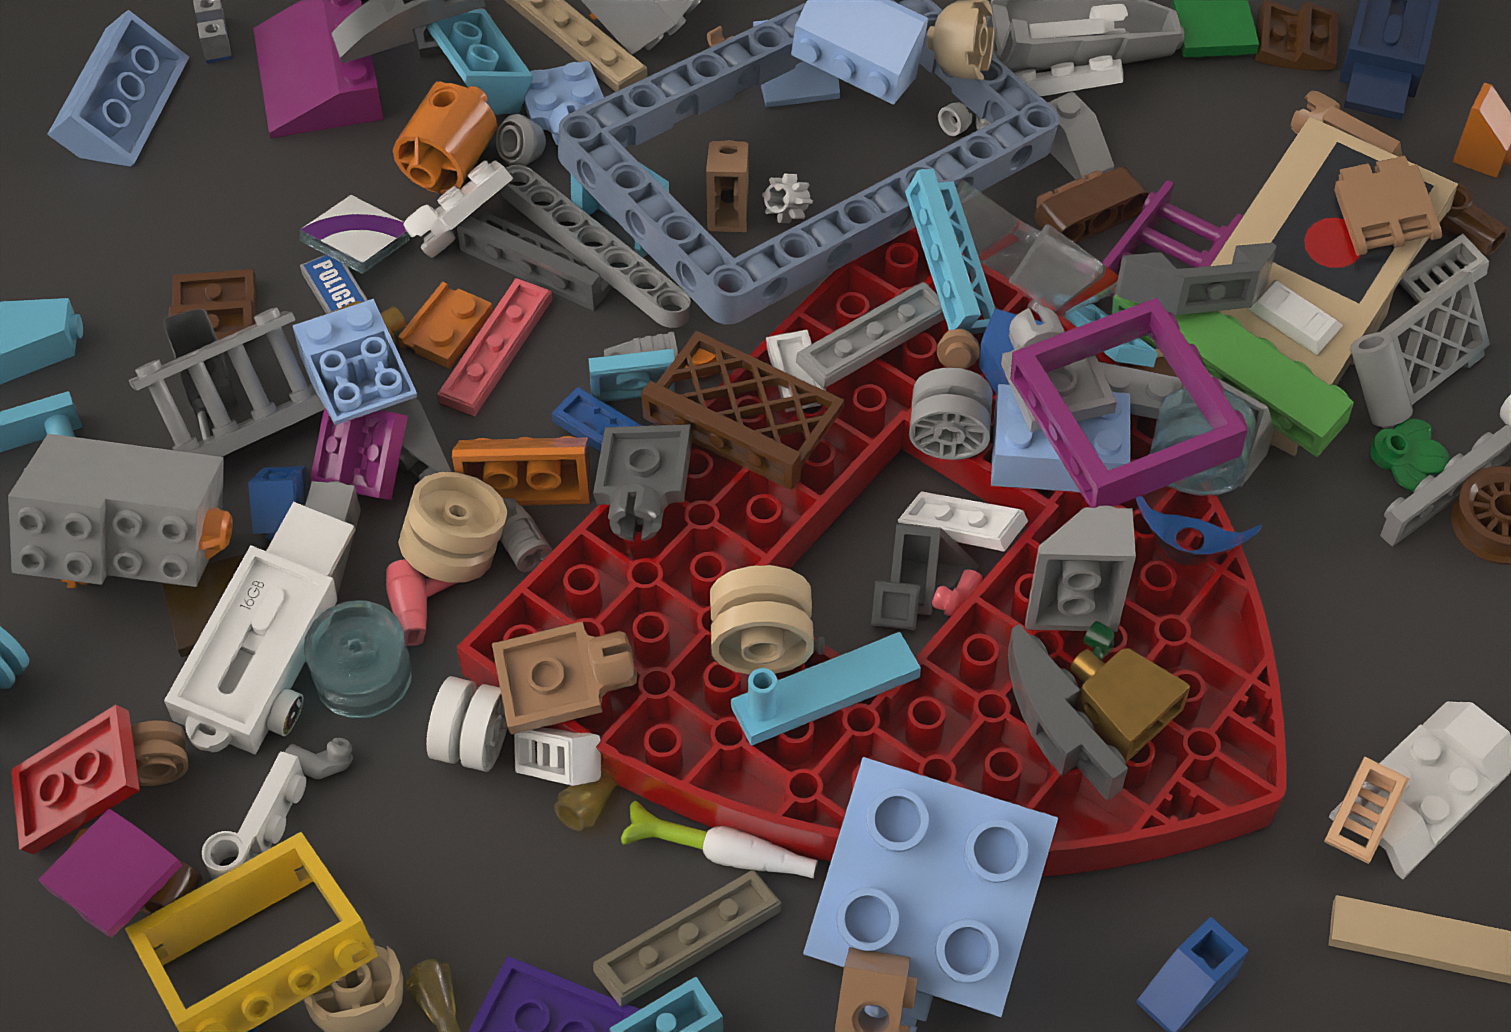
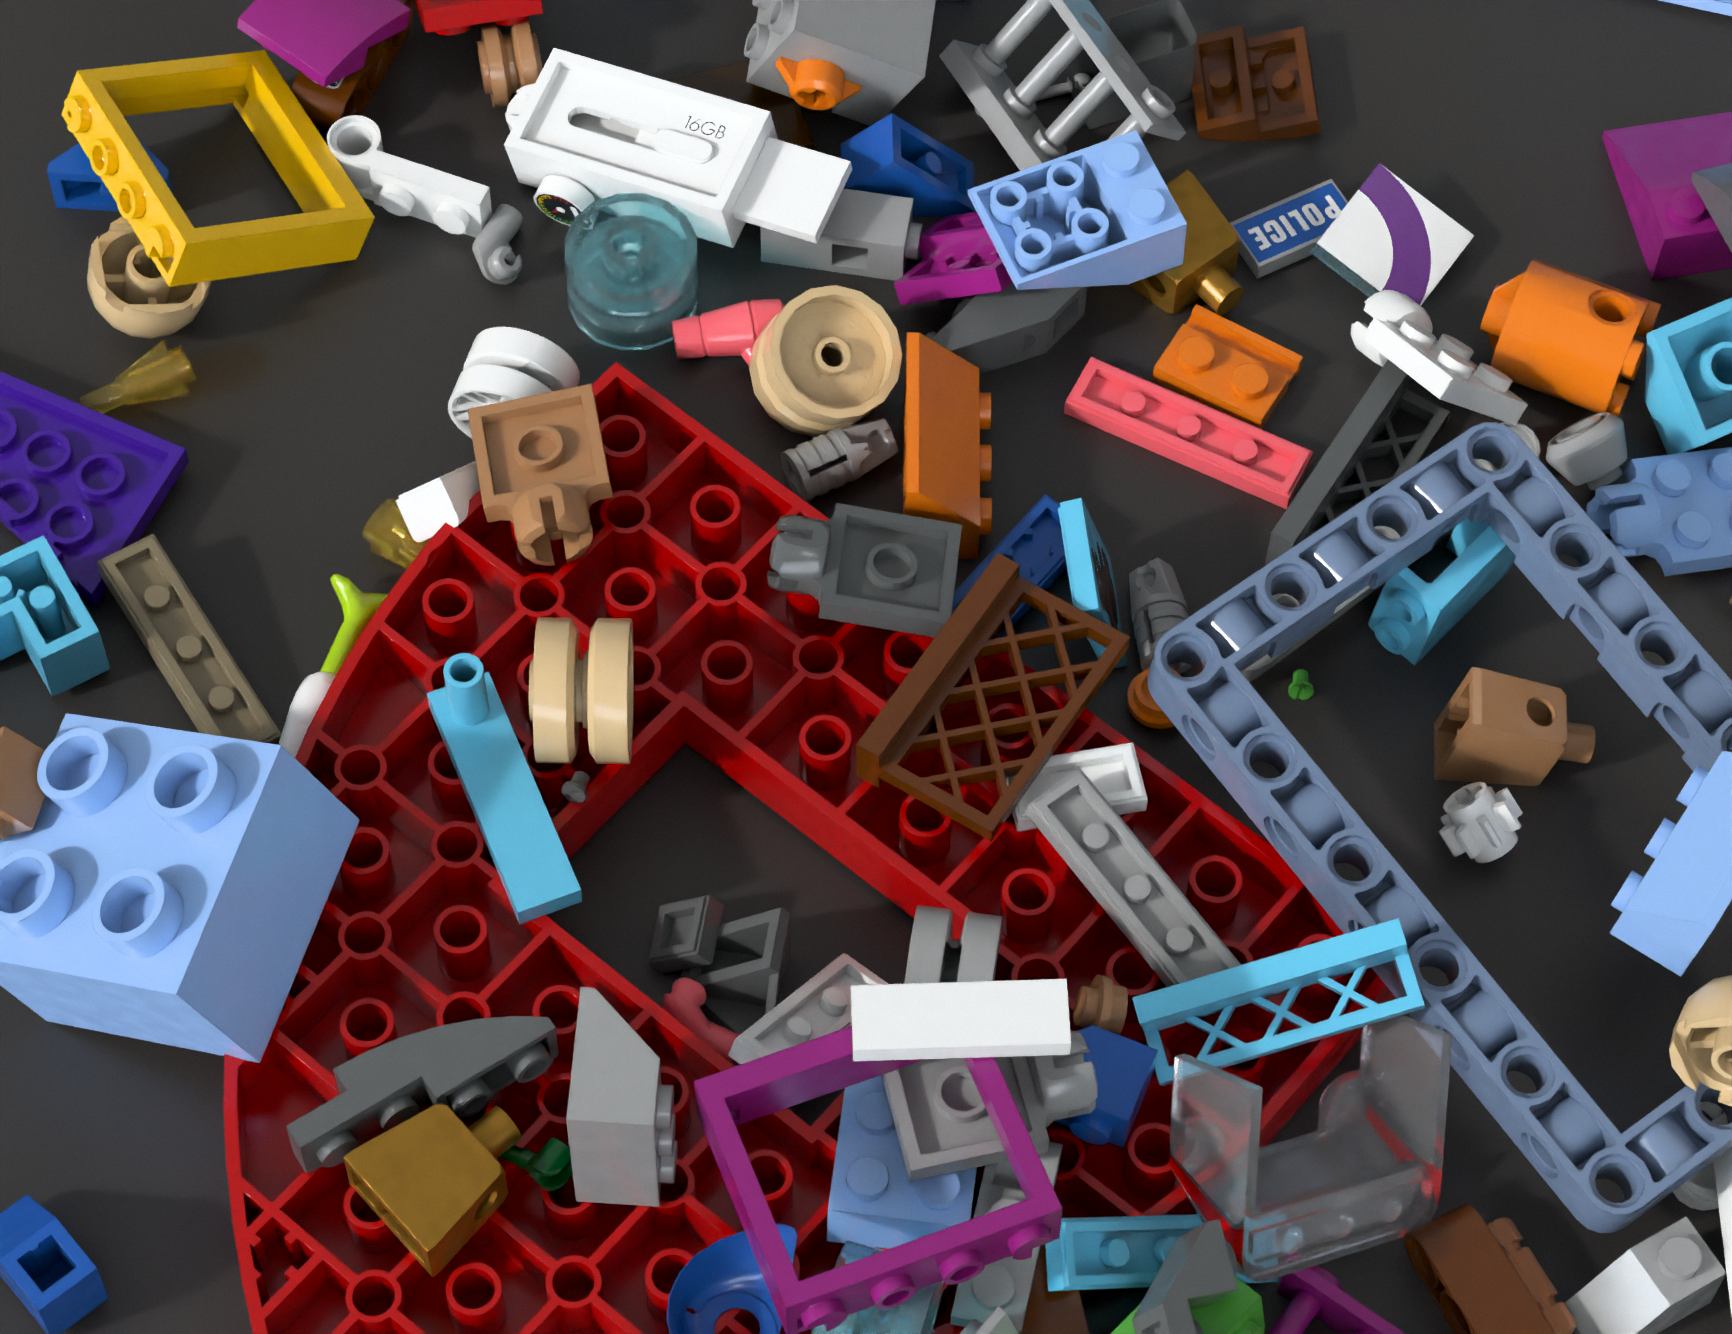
camera: 90 degrees right, 5 degrees up
none -> white tile [851,979,1071,1061]

